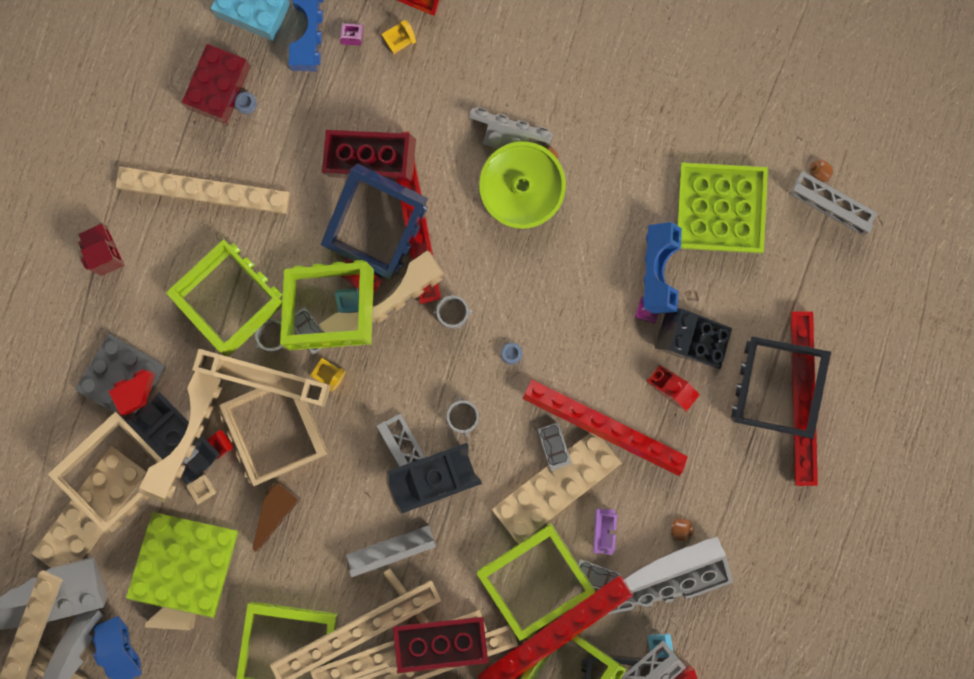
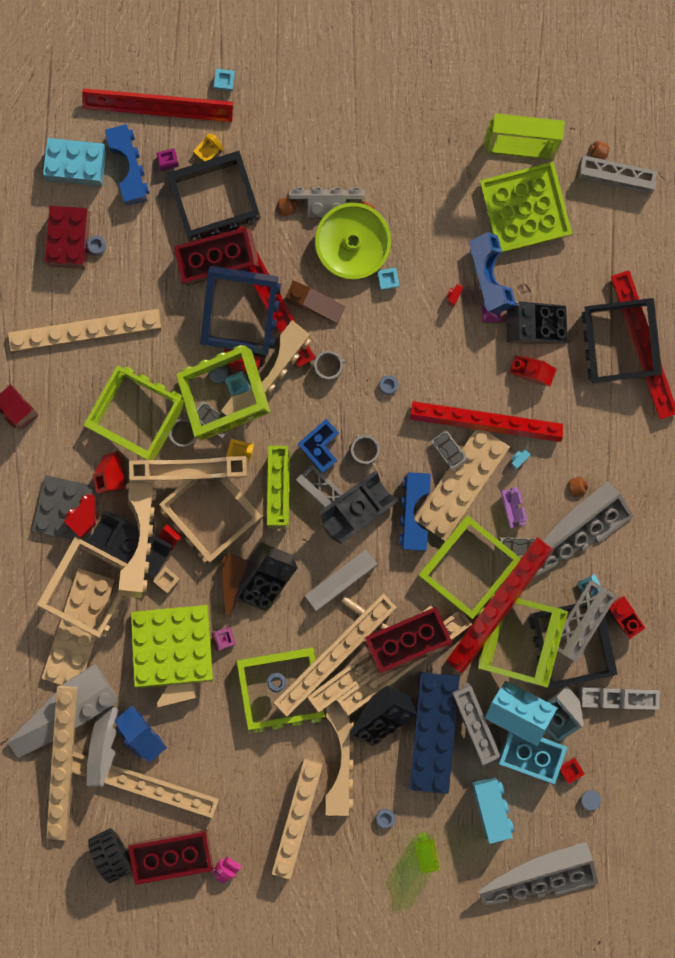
camera: 15 degrees left, 0 degrees up
none -> red slope [93,451,126,494]
none -> black window [167,151,261,241]
none -> sand blue tile [209,366,228,384]
none -> magenta tile [211,627,236,651]
none -> black slope [235,542,298,611]
none -> lime window [267,446,290,529]
none -> sand blue plate [267,673,287,693]
none -> dark orange piece [278,196,298,216]
none -> reddish brown slope [285,280,345,324]
none -> blue brick [298,418,339,474]
none -> medium azure plate [377,268,400,290]
none -> blue arch [399,472,431,551]
none -> red plate [446,284,463,307]
none -> lime window [483,113,565,160]
none -> medium azure plate [510,450,531,470]

